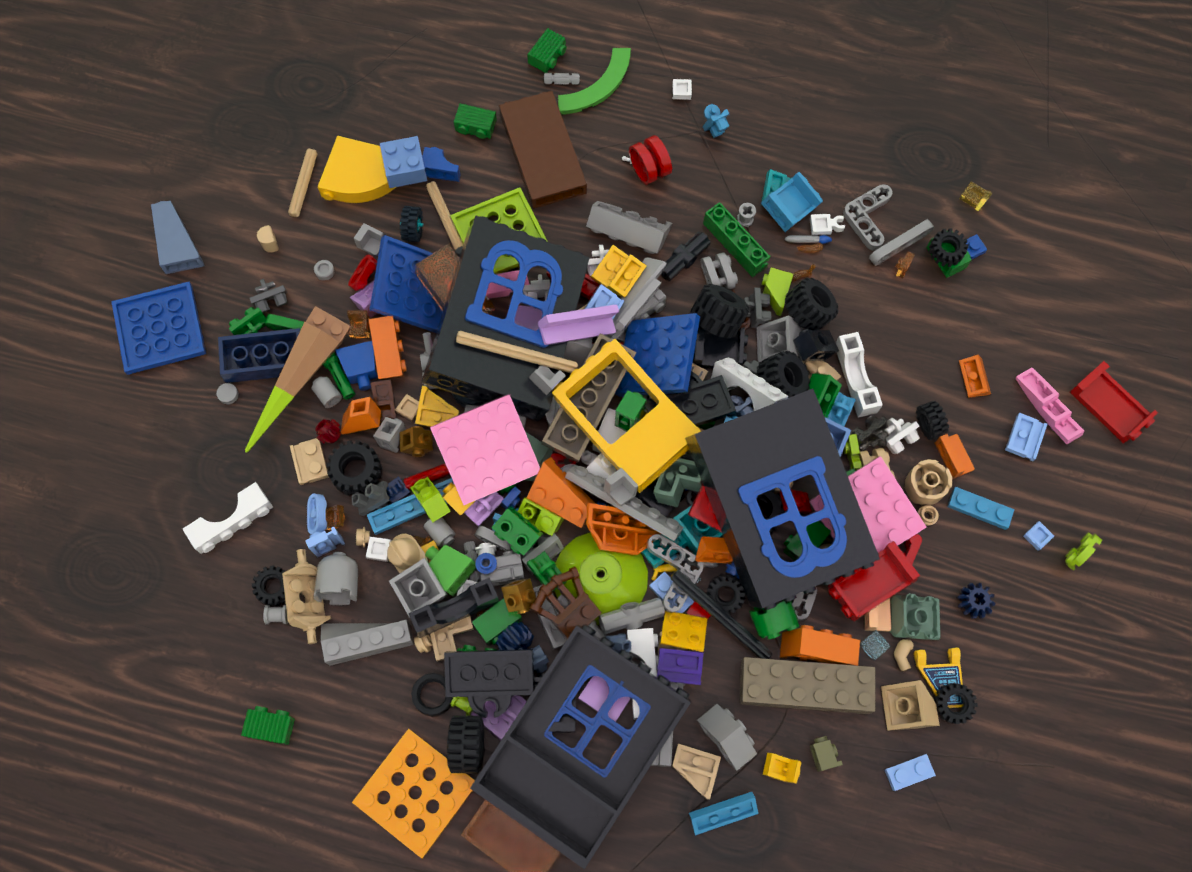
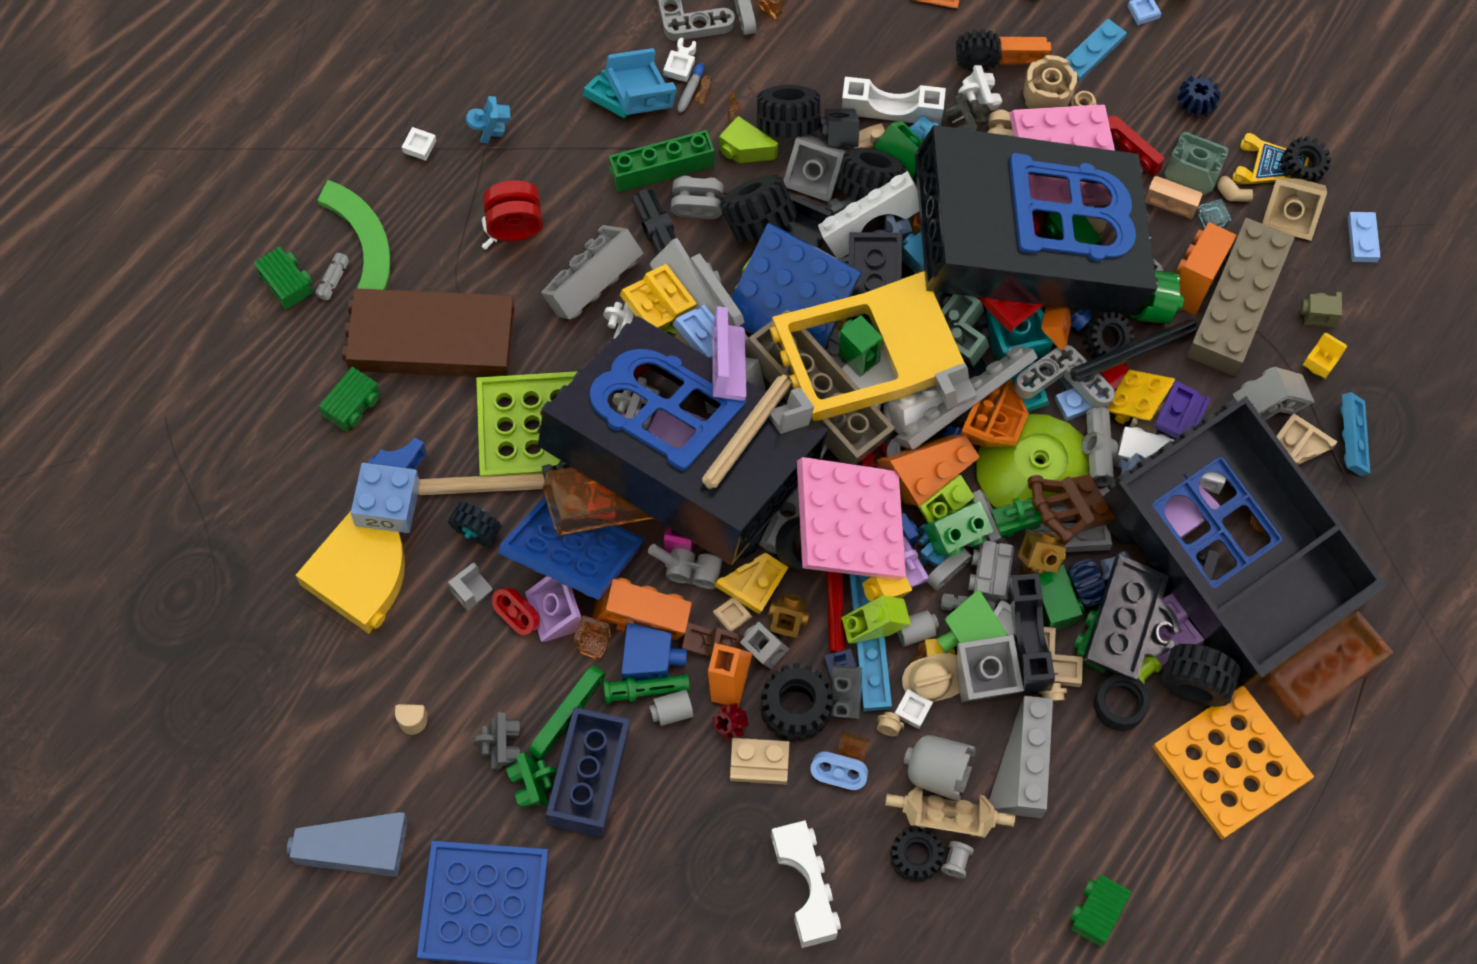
camera: 70 degrees left, 5 degrees down
light grey tile [216,383,239,404] -> none
medium nougat plate [245,306,351,453] -> none
tan axle [288,148,317,217] -> none
light blue plate [305,527,345,558] -> none
light grey tile [314,260,335,280] -> none
white plate [475,543,497,556] -> none
blue plate [475,553,497,574] -> none
yellow piece [651,564,678,581] -> none
light grey bush [737,203,756,227] -> none
dark grey hips [744,288,771,328] -> none
red panel [828,541,920,622] -> none

